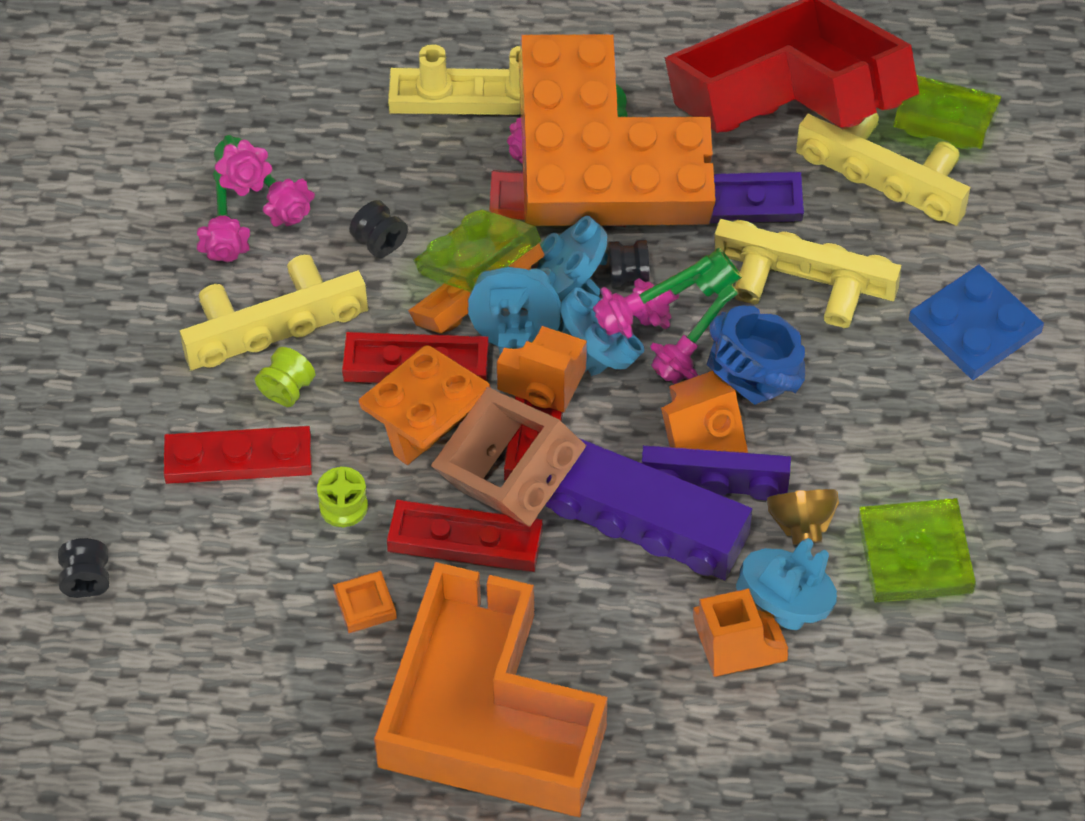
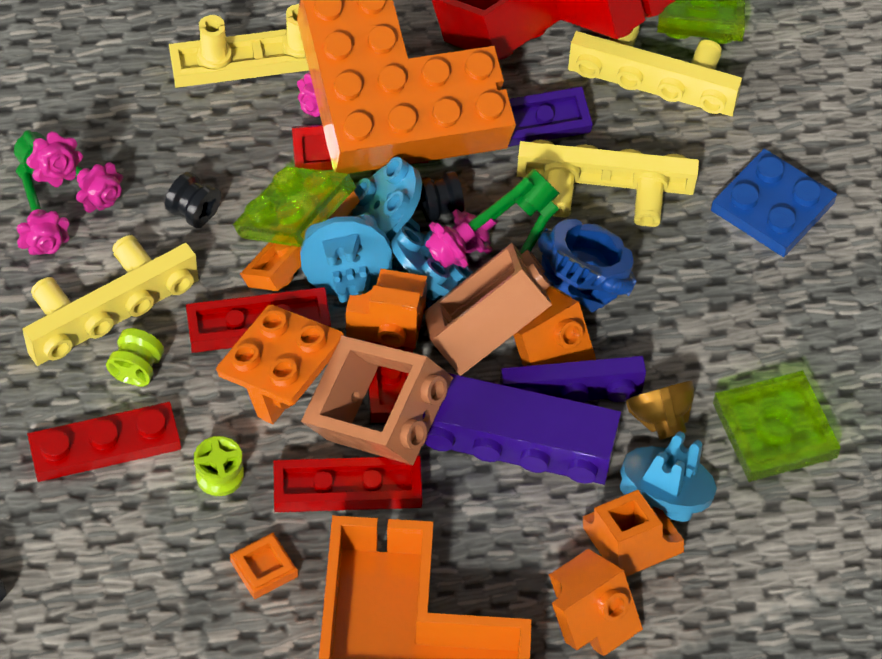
camera: 15 degrees left, 0 degrees up
none -> nougat window [424,243,552,376]
none -> orange brick [549,549,643,656]

